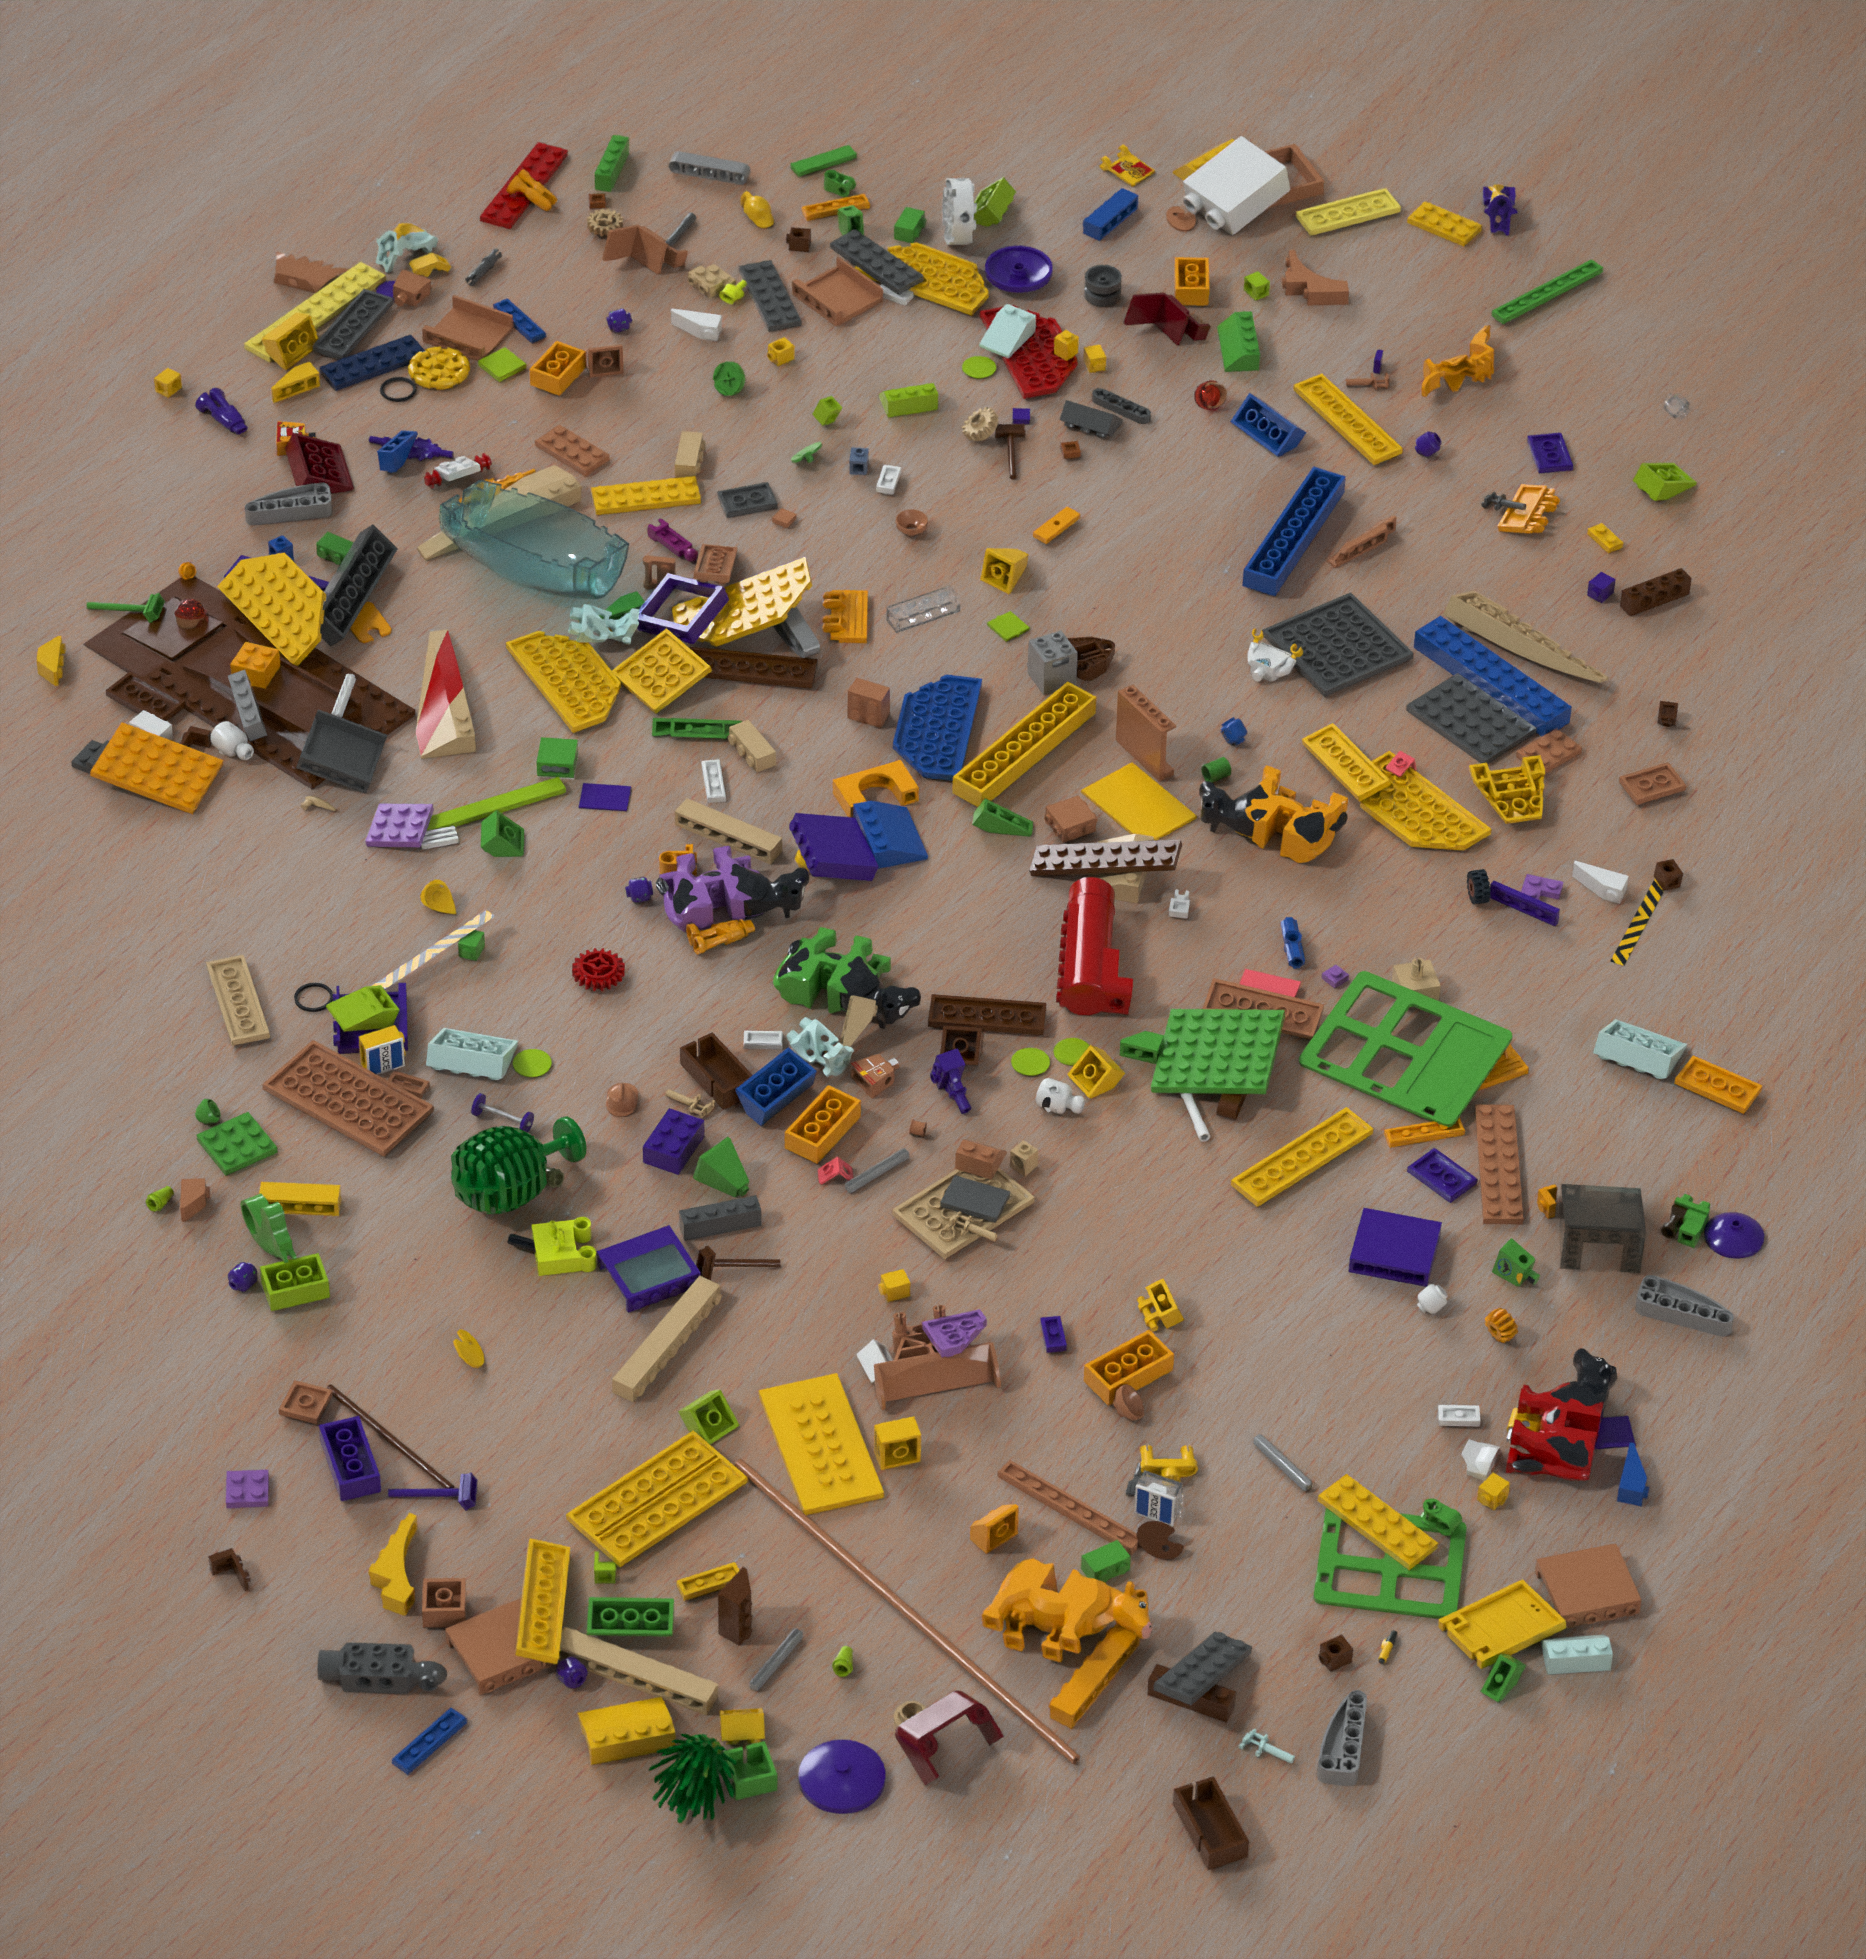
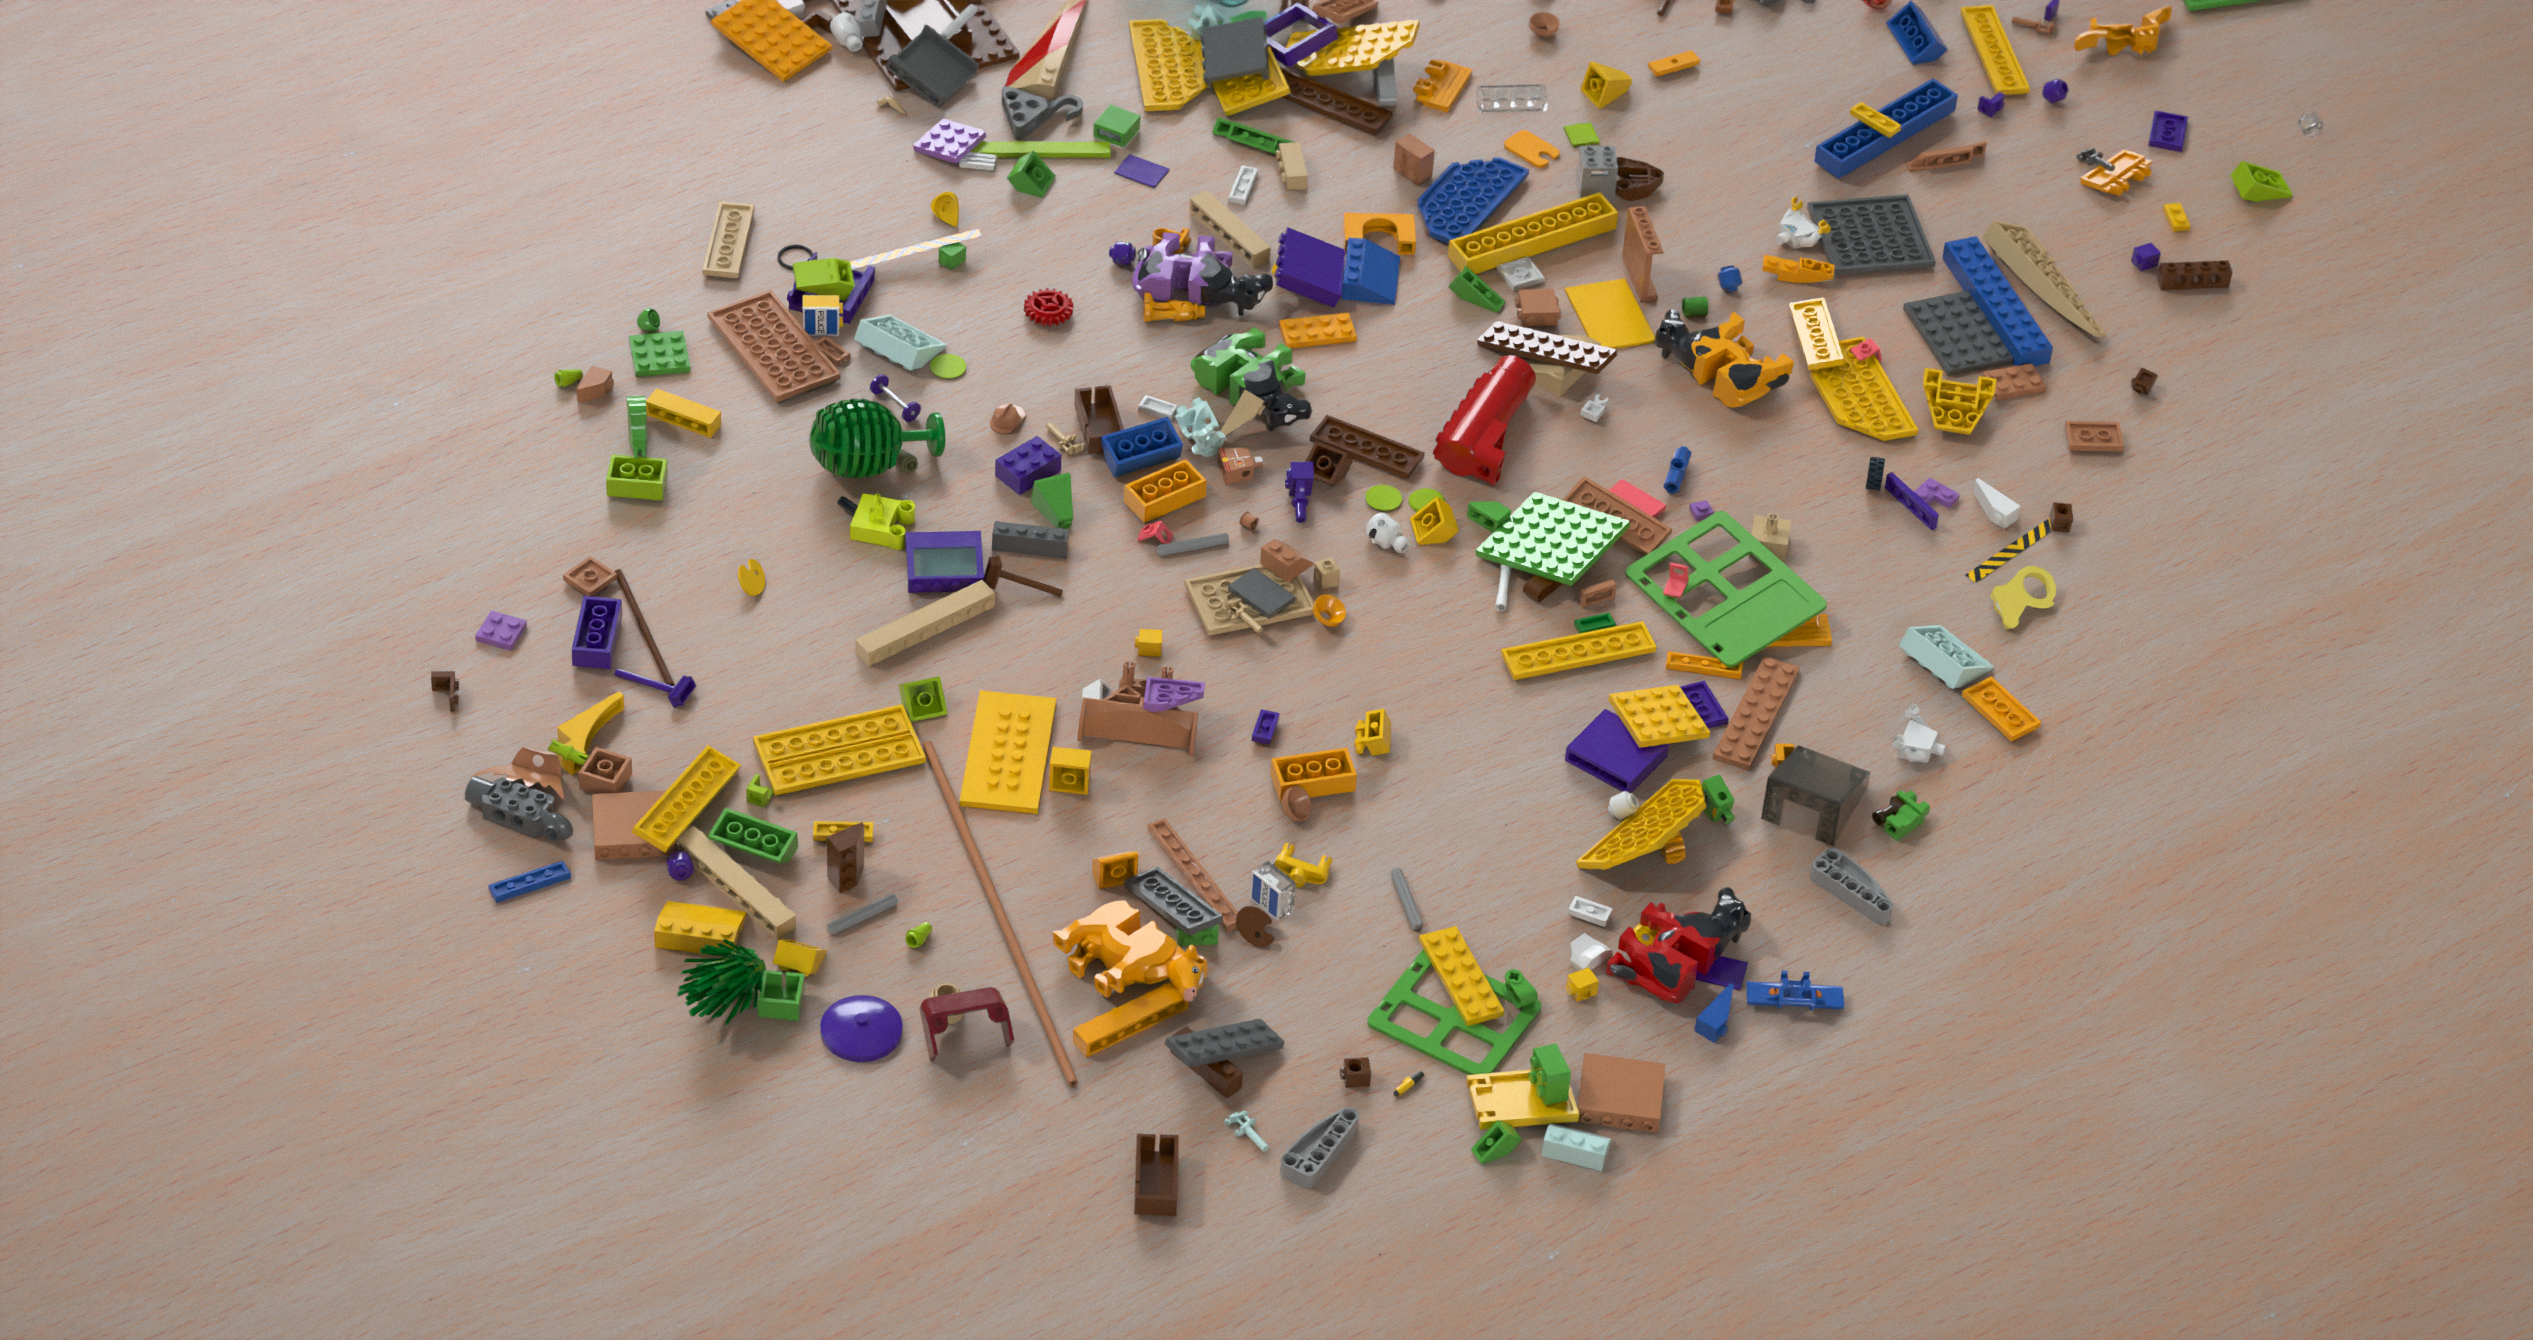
camera: 20 degrees right, 0 degrees up
dark purple head [228,1262,258,1292] -> none
dark purple dish [1704,1212,1764,1259] -> none
none -> nougat piece [471,747,564,800]
none -> lime pin [548,739,589,767]
none -> dark grey piece [1002,86,1083,141]
none -> dark grey plate [1124,867,1223,936]
none -> dark grey panel [1201,17,1270,90]
none -> light orange plate [1279,313,1357,348]
none -> light orange piece [1313,594,1346,627]
none -> white tile [1497,257,1545,291]
none -> light orange piece [1504,130,1560,168]
none -> bright green brick [1528,1043,1571,1105]
none -> green tile [1574,612,1616,634]
none -> yellow plate [1576,779,1707,870]
none -> nougat tile [1578,579,1616,608]
none -> yellow plate [1608,685,1710,748]
none -> coral bracket [1663,563,1689,598]
none -> blue piece [1746,970,1844,1010]
none -> light orange slope [1762,254,1835,283]
none -> yellow plate [1850,102,1901,138]
none -> white torso [1892,704,1946,763]
none -> dark purple bracket [1977,92,2005,117]
none -> light yellow animal [1990,566,2056,630]

